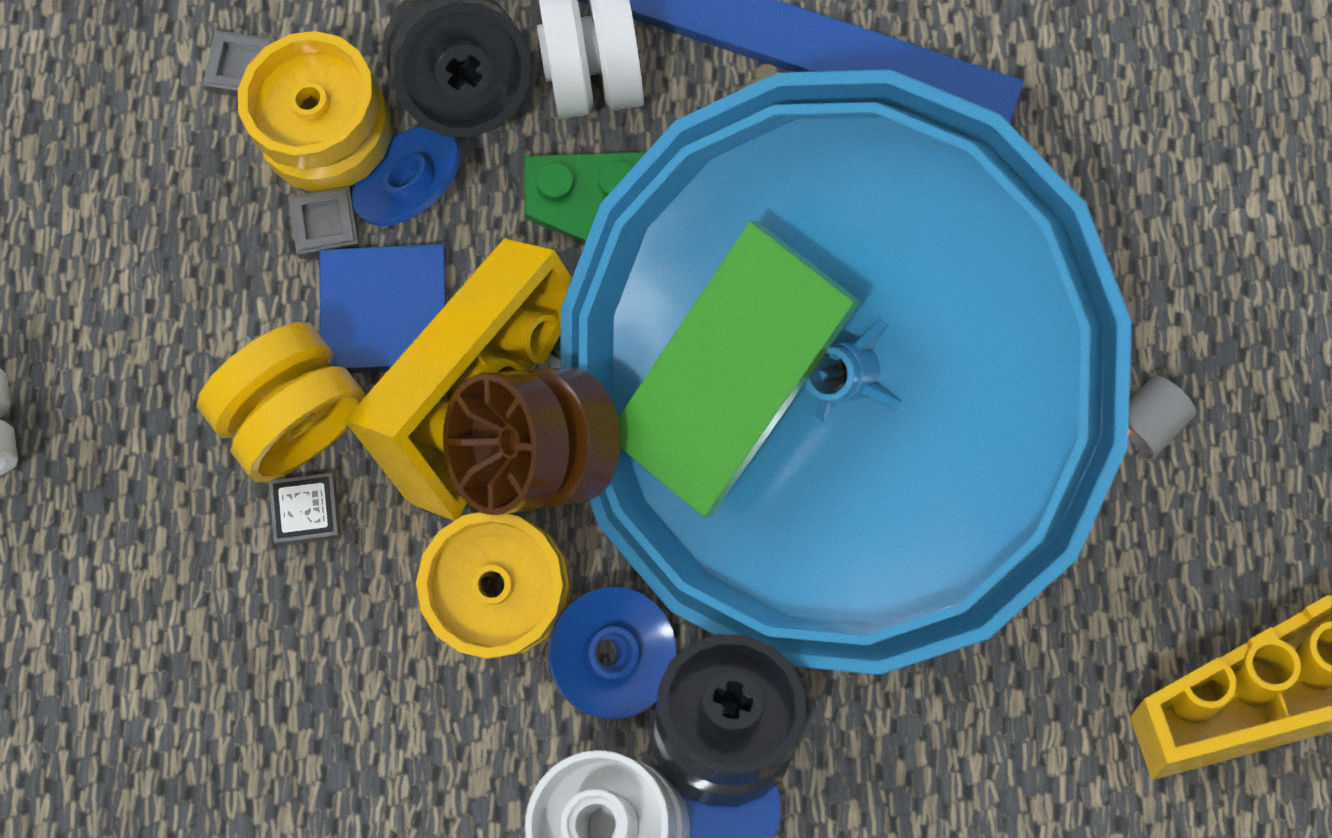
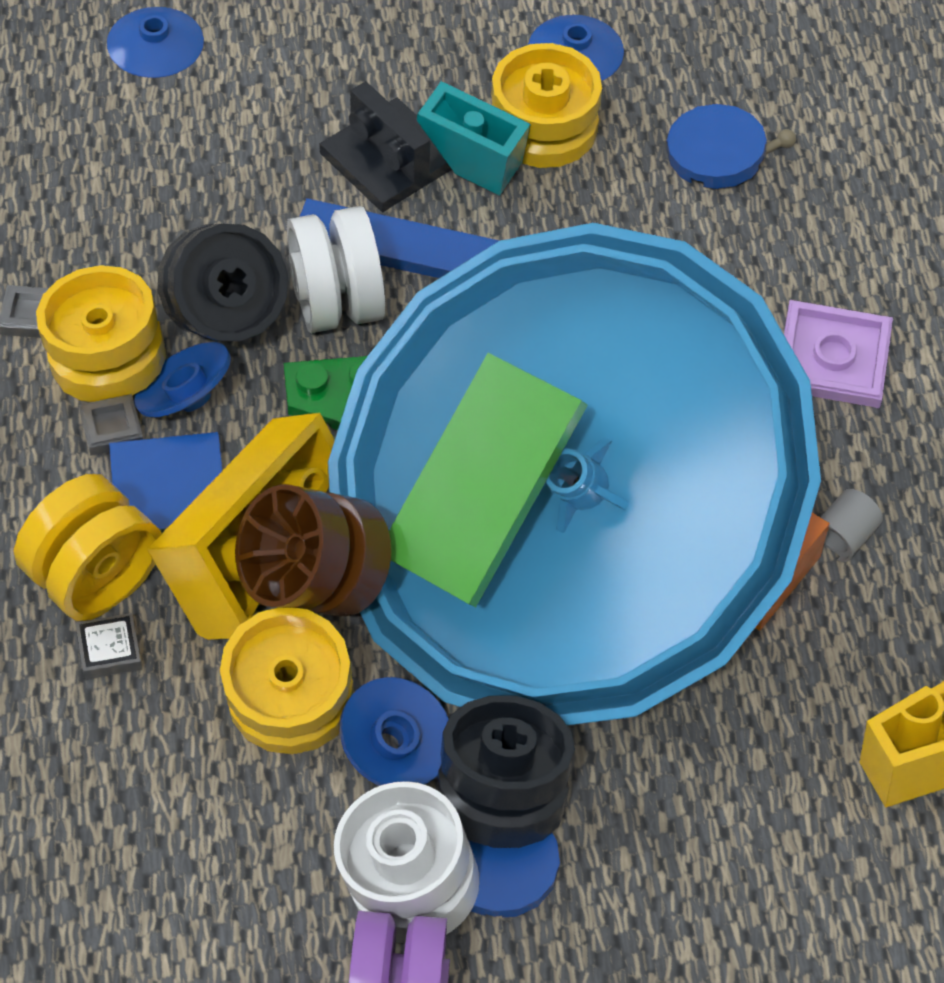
camera: 10 degrees left, 20 degrees down
none -> lavender tile [784,300,893,408]

